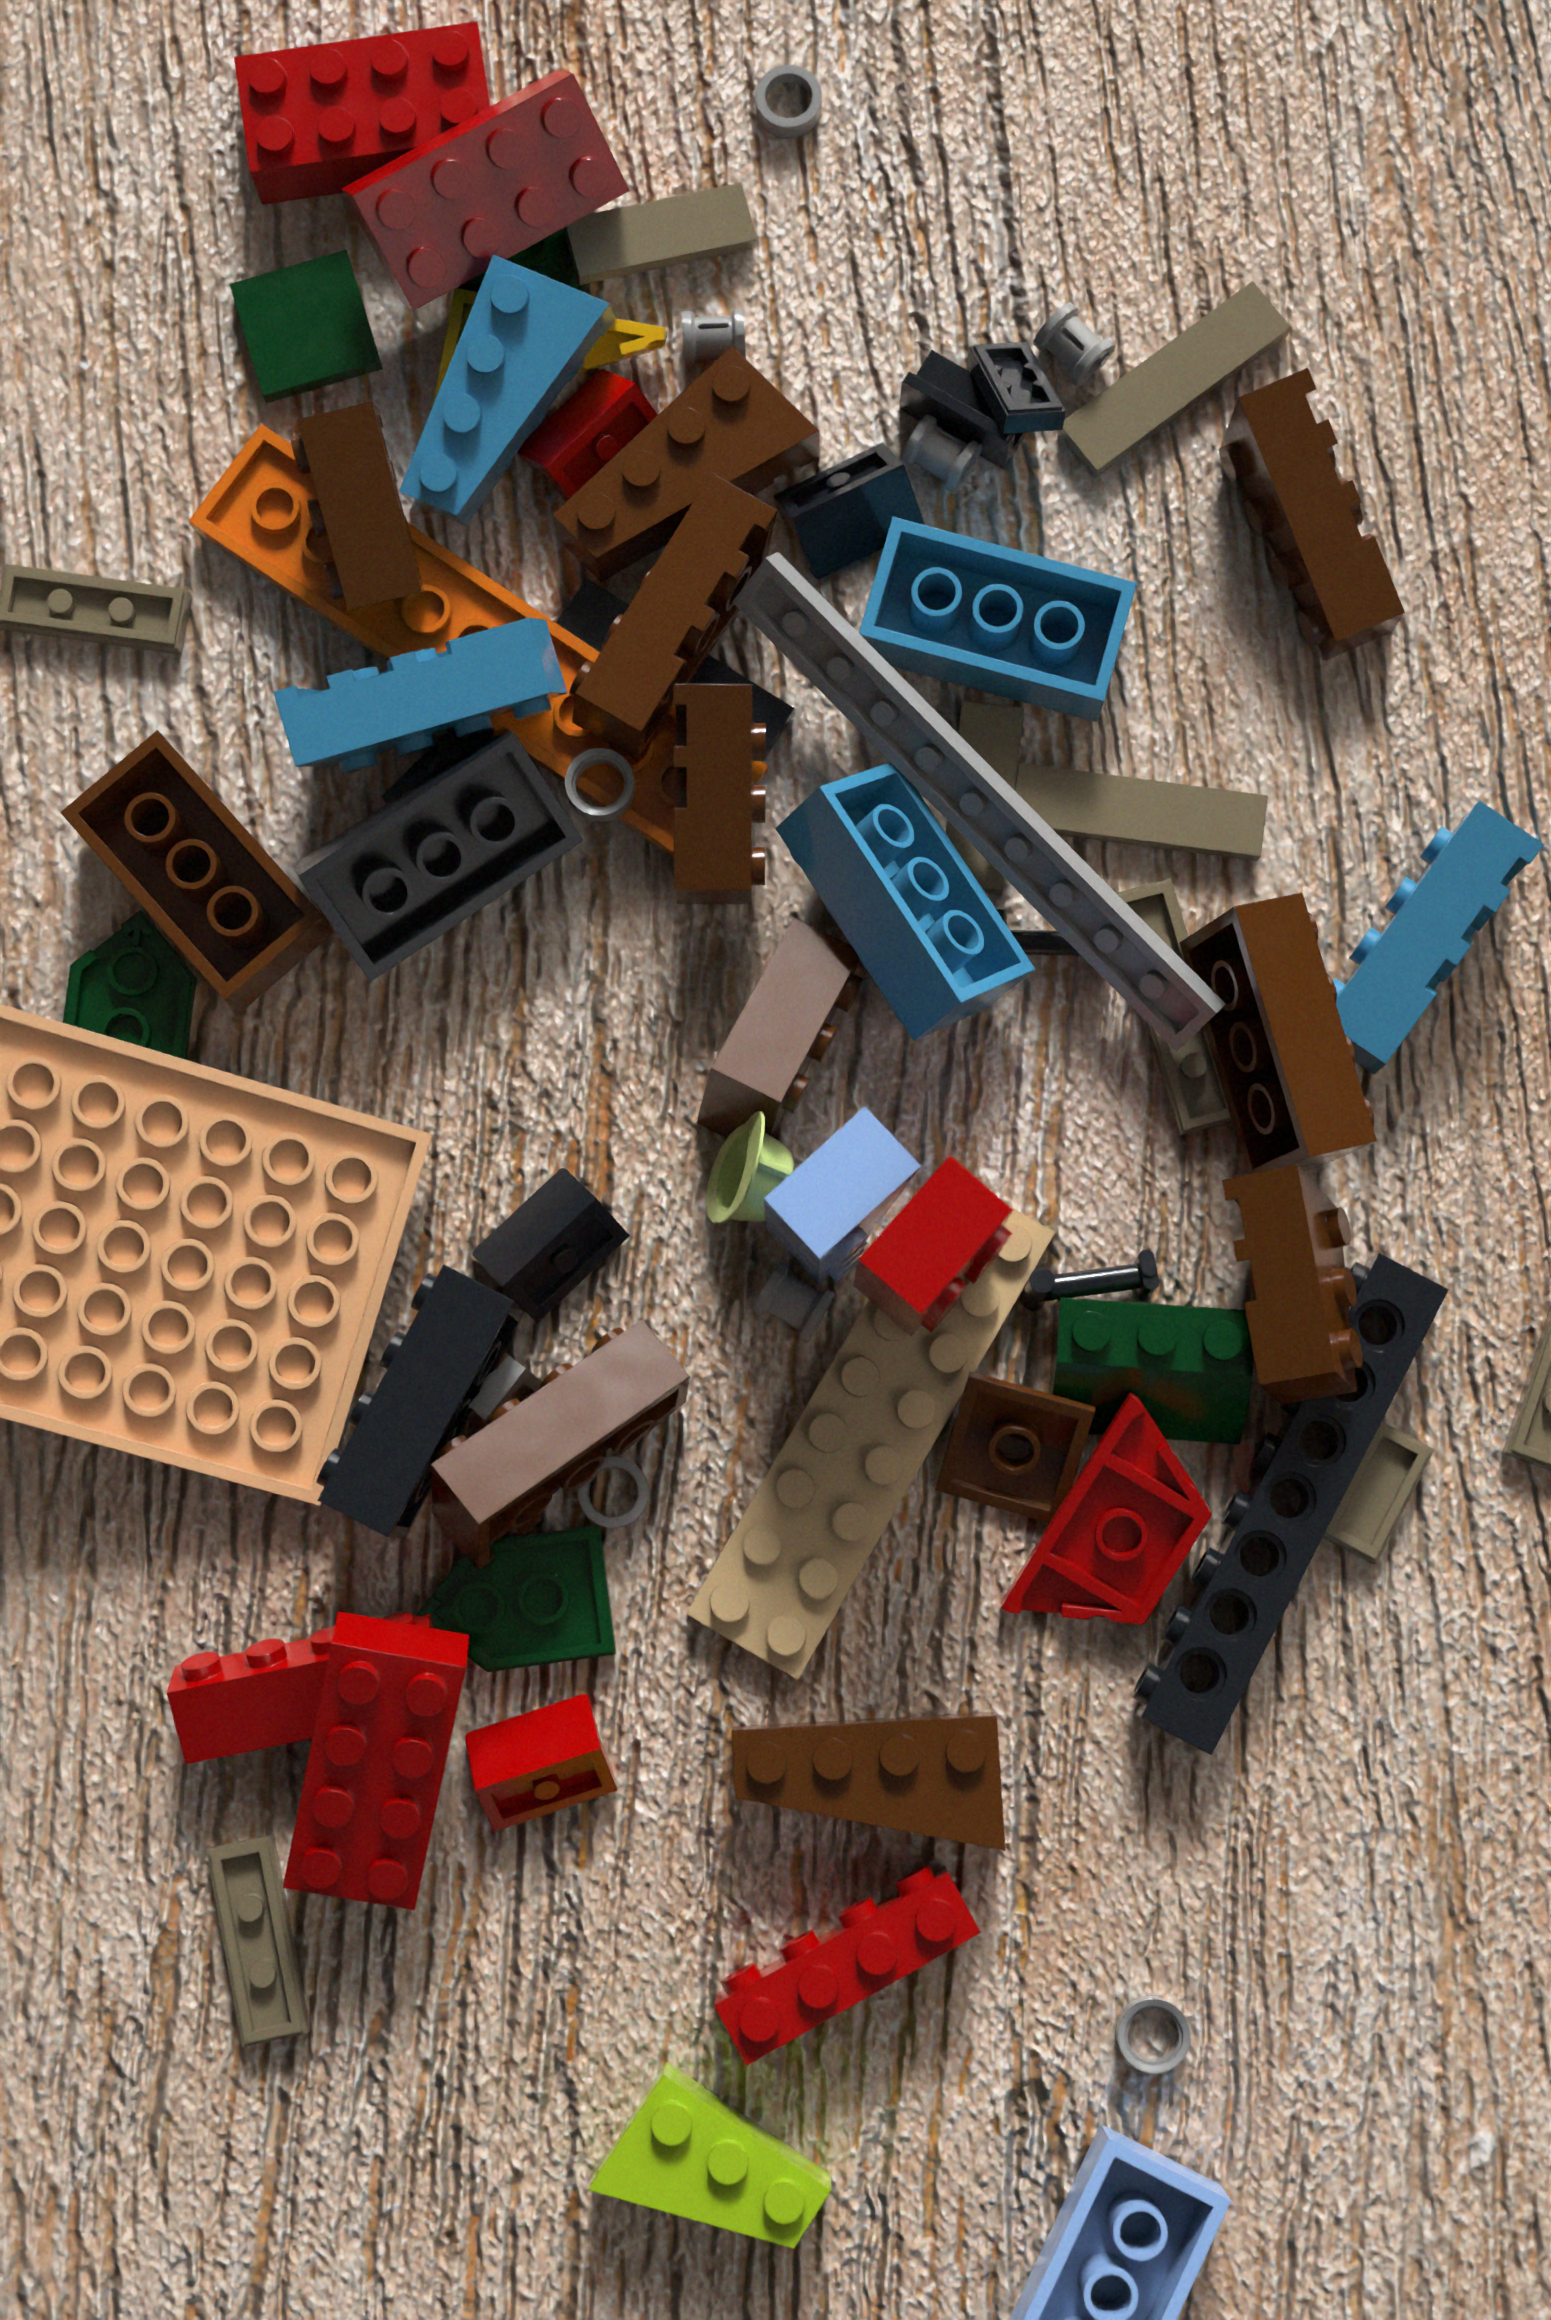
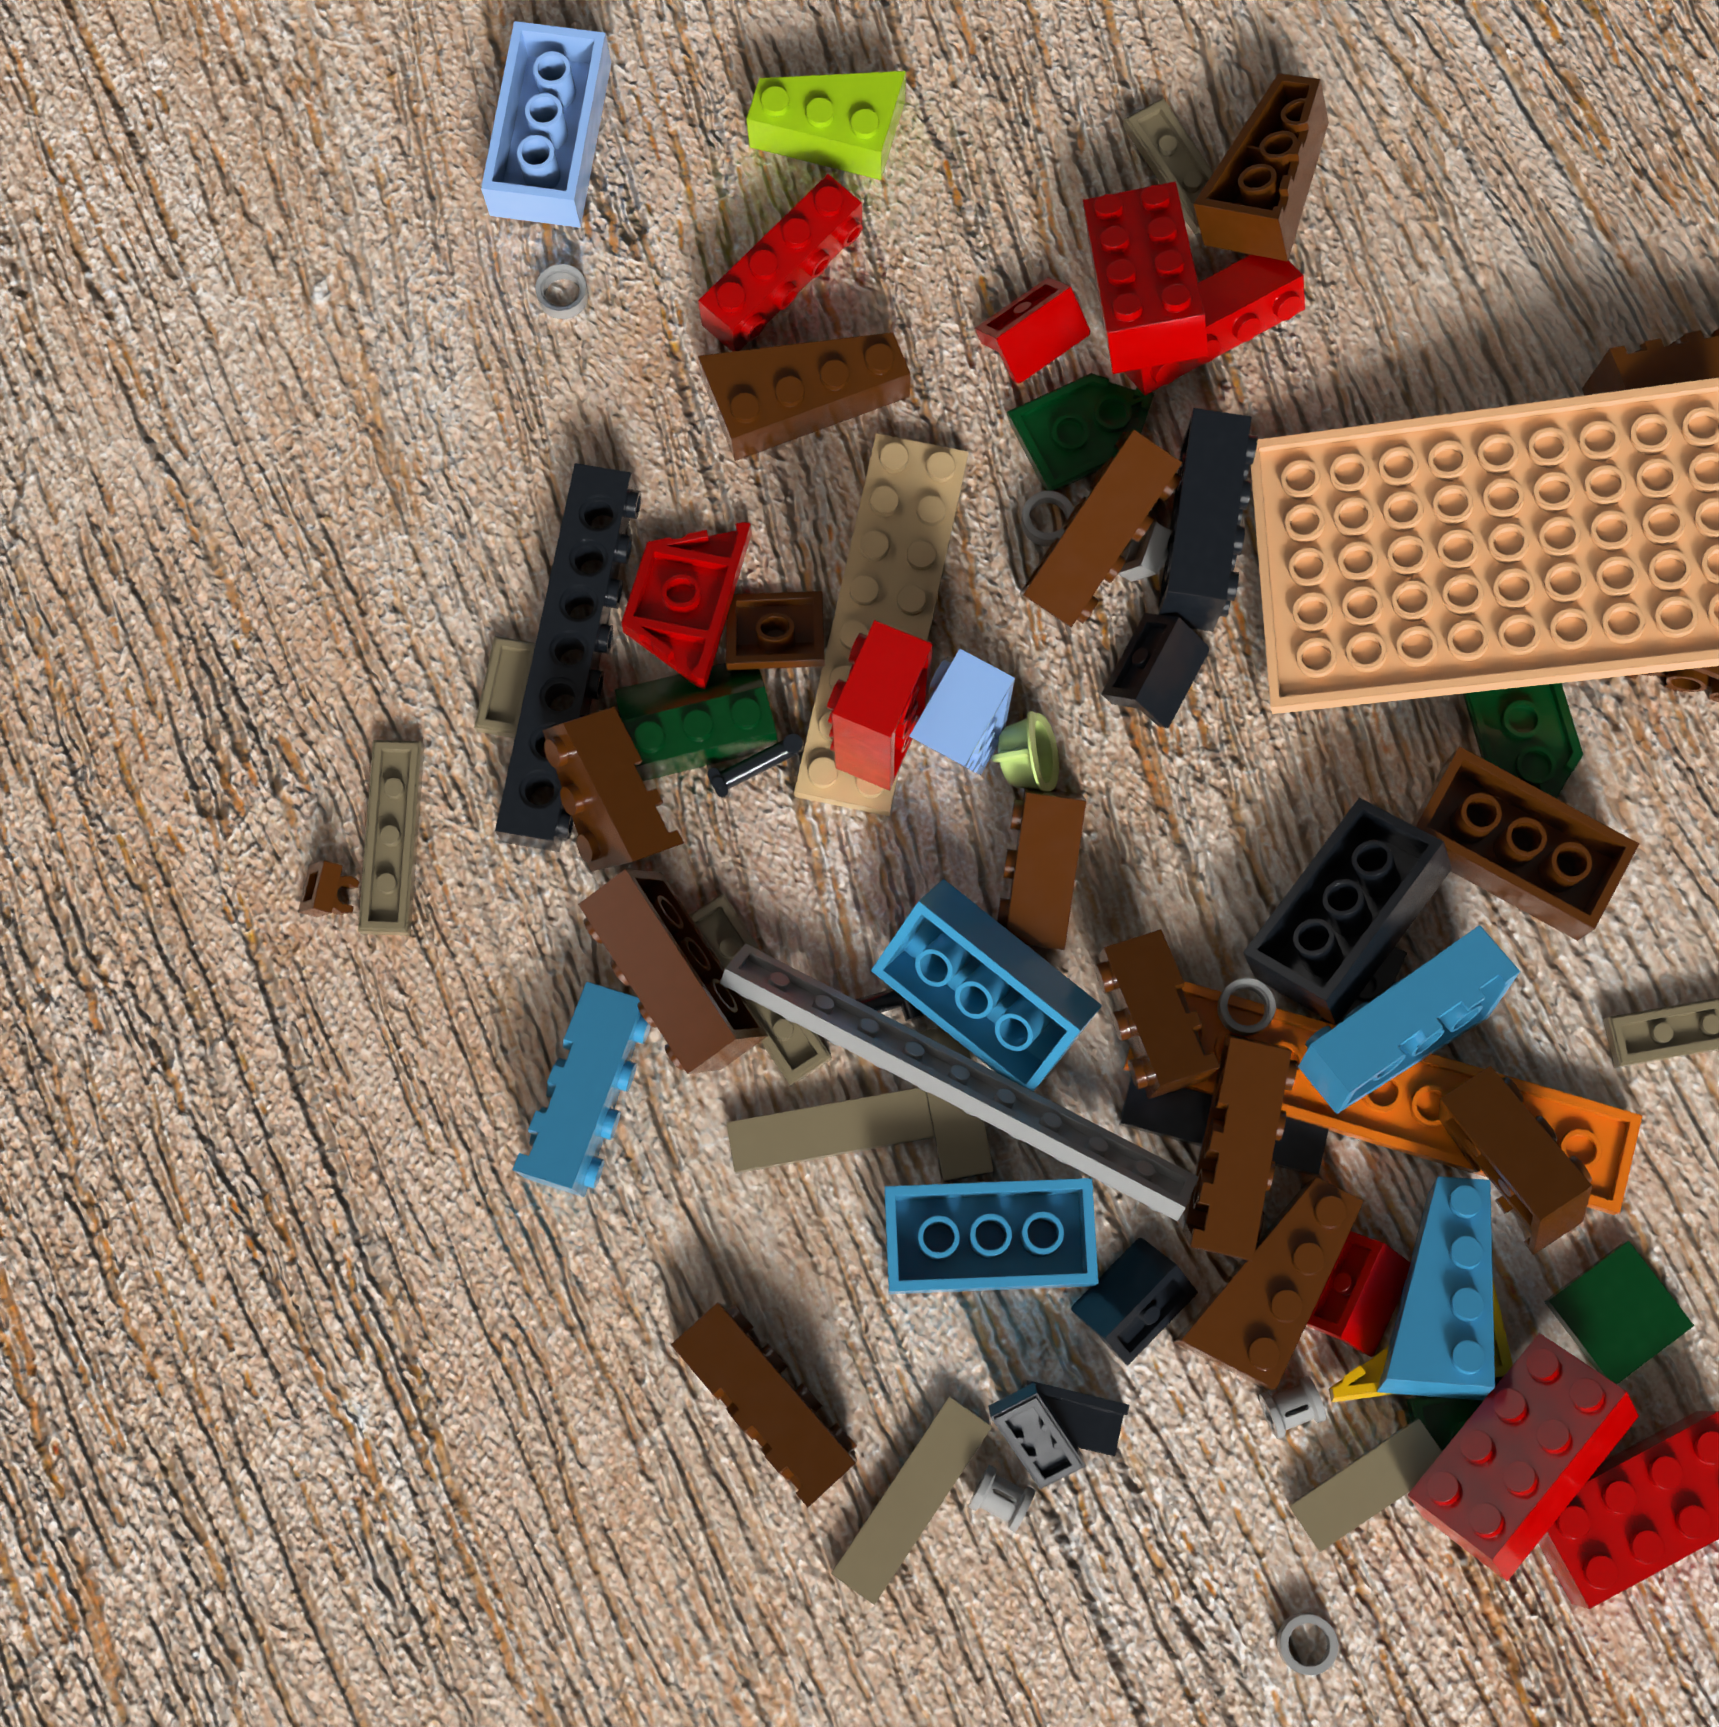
camera: 160 degrees right, 5 degrees down
light grey bush [901,413,982,494] -> none
none -> reddish brown wedge [1193,73,1329,261]

